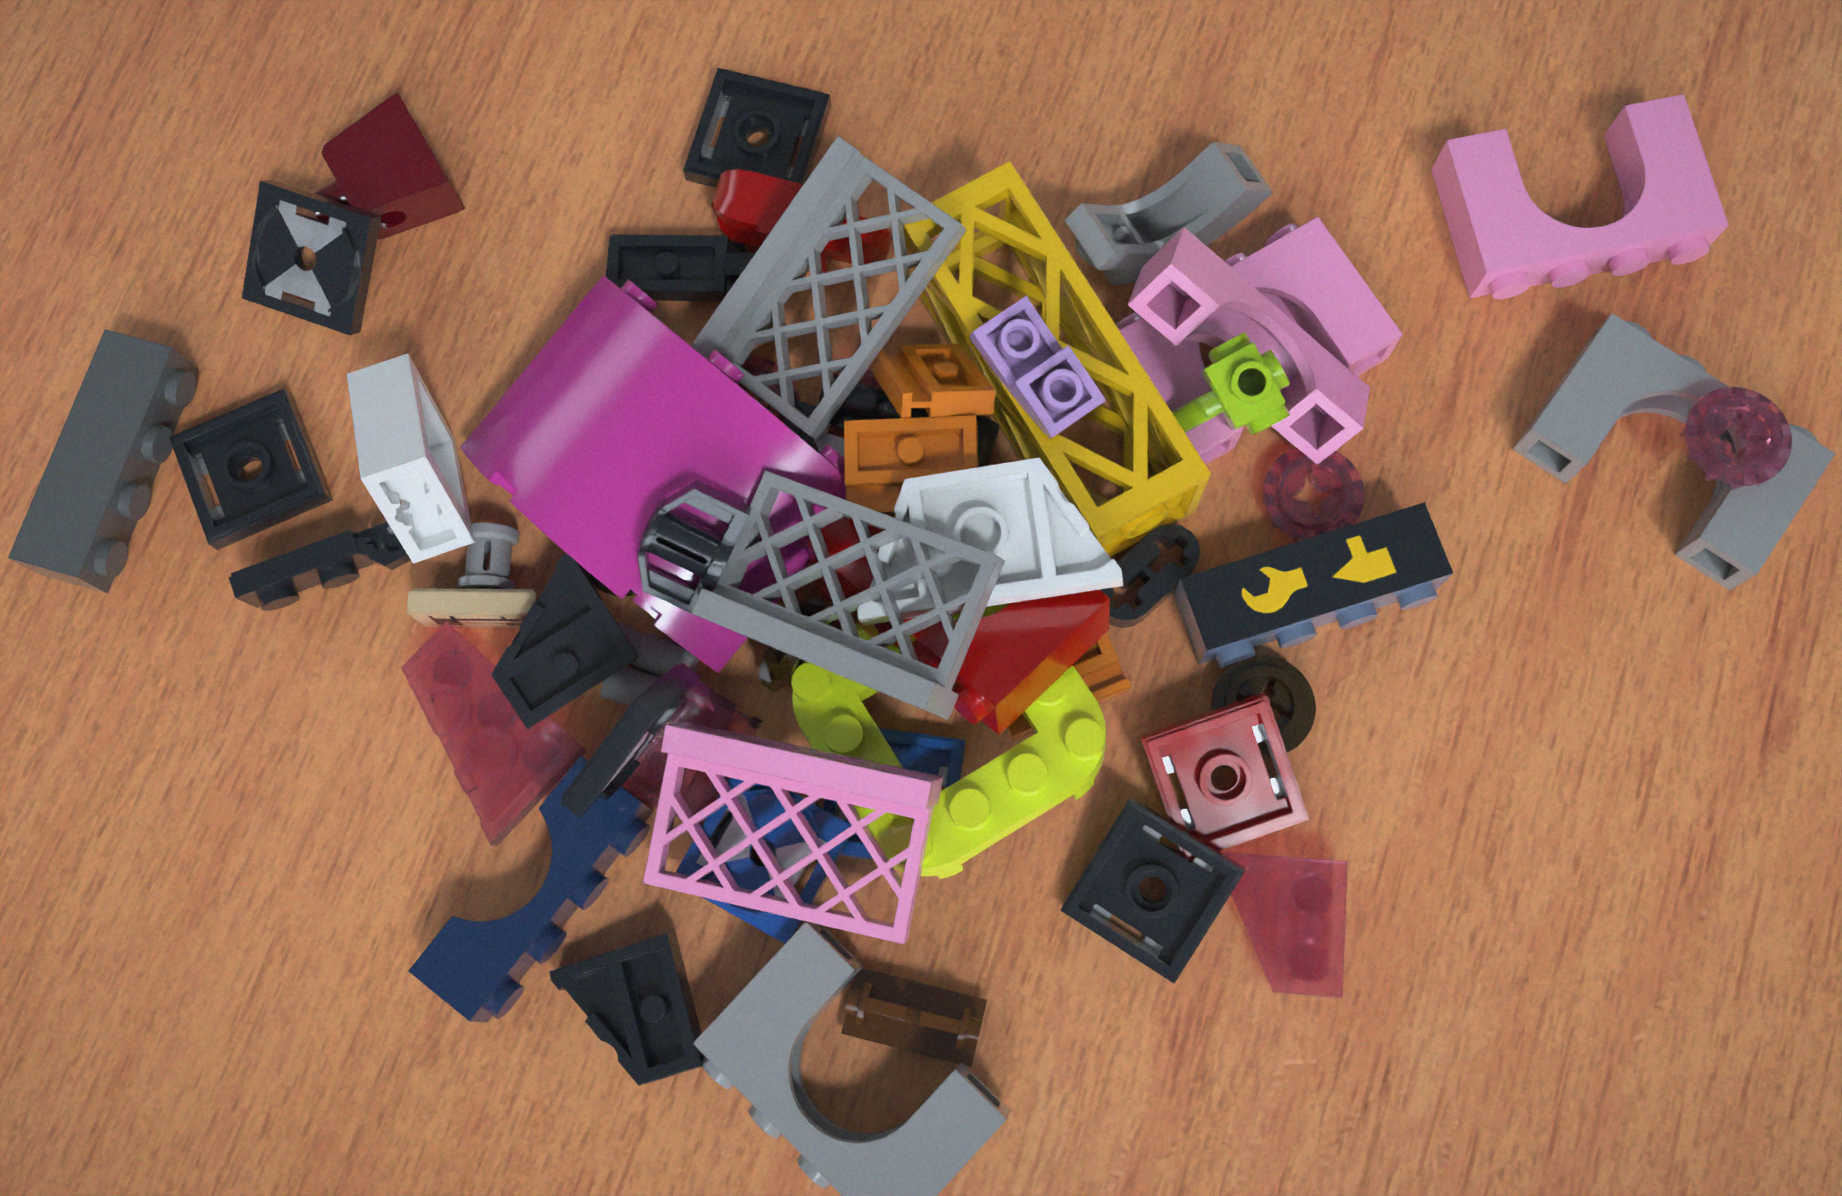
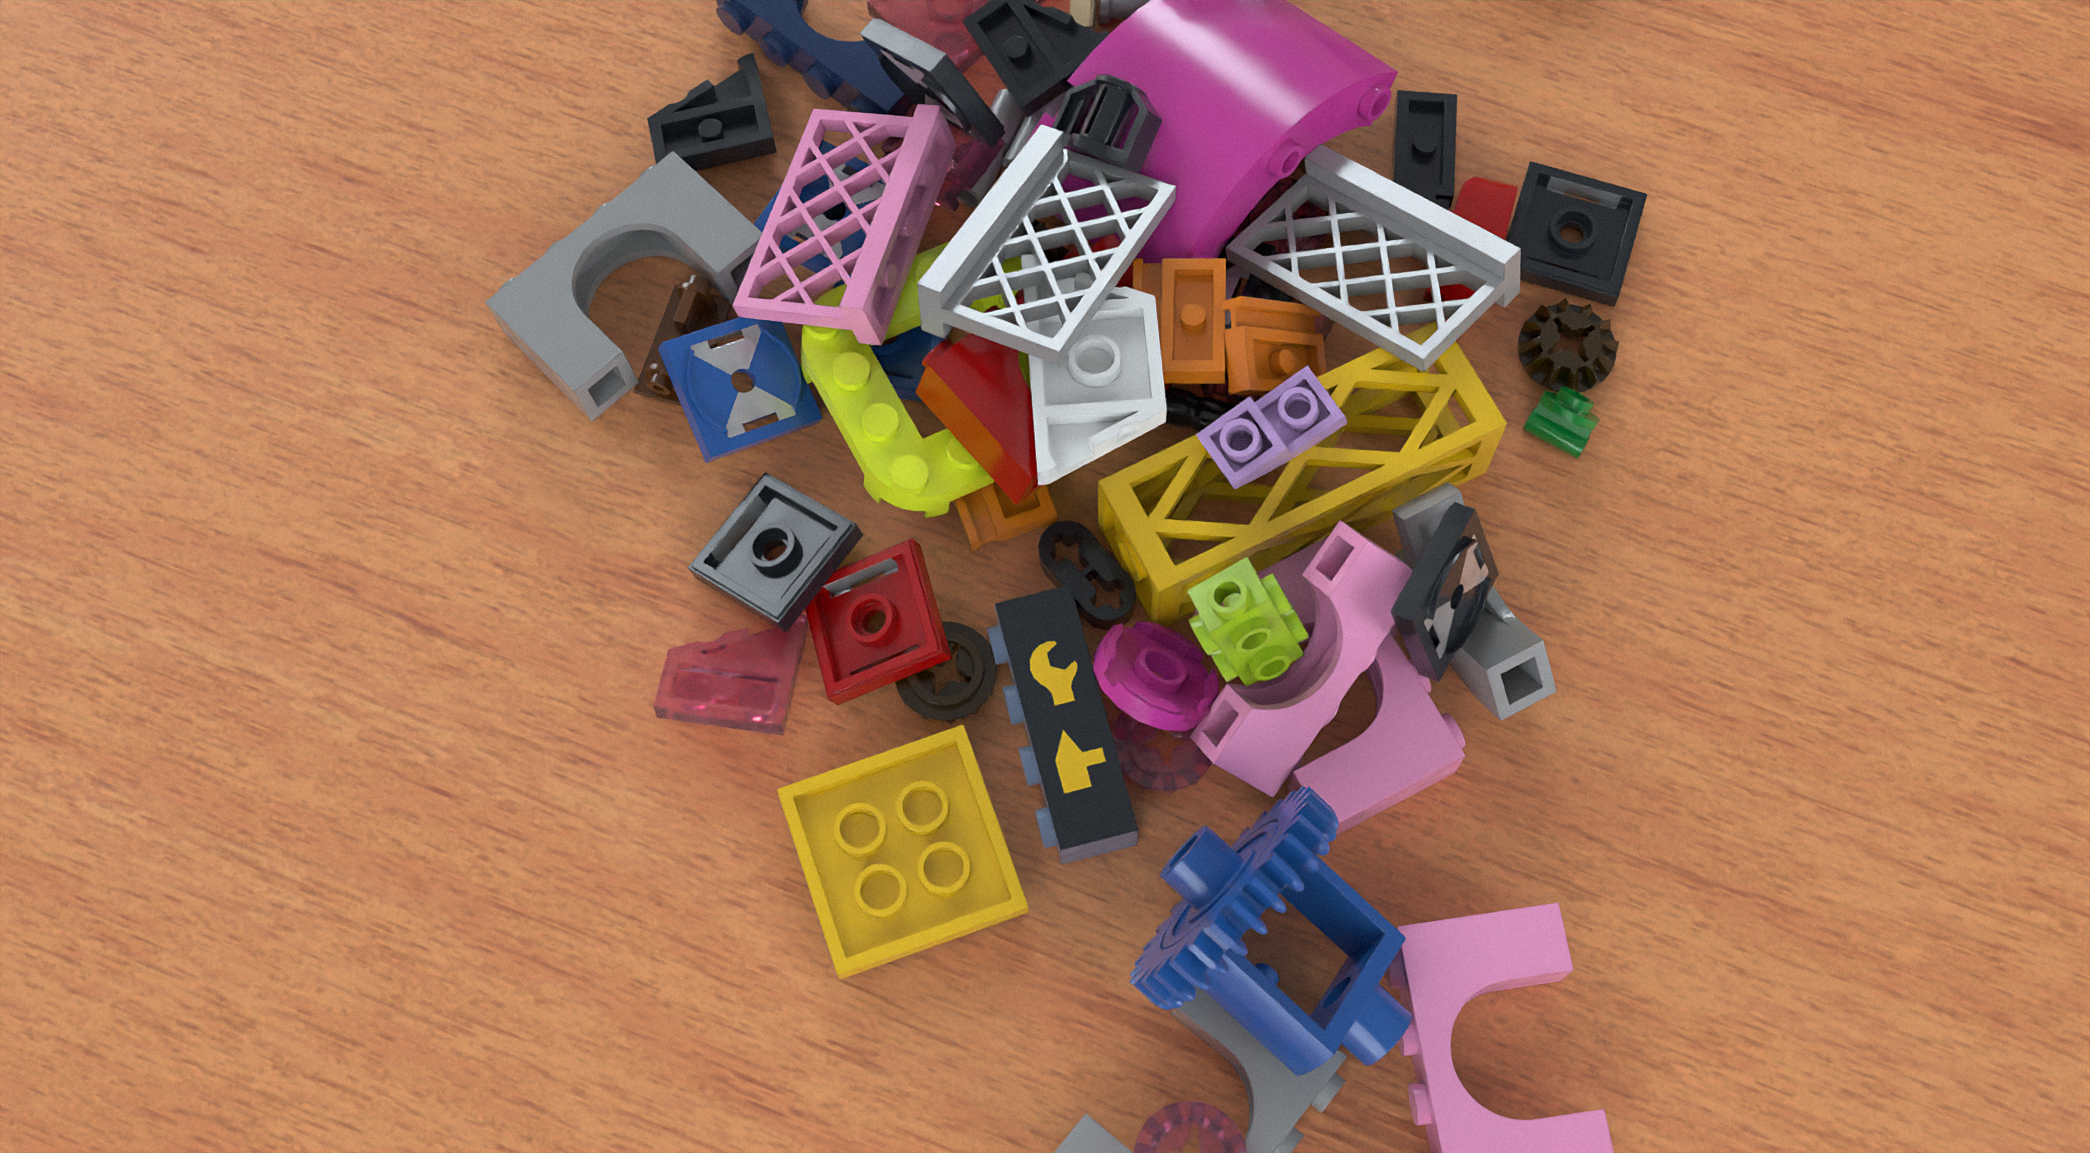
camera: 90 degrees right, 5 degrees down
none -> blue piece [658,317,823,463]
none -> yellow plate [777,724,1029,980]
none -> dark pink tile [1093,621,1219,731]
none -> blue piece [1129,786,1412,1076]
none -> black piece [1391,502,1499,682]
none -> dark brown gear [1518,298,1619,393]
none -> green plate [1523,386,1600,459]

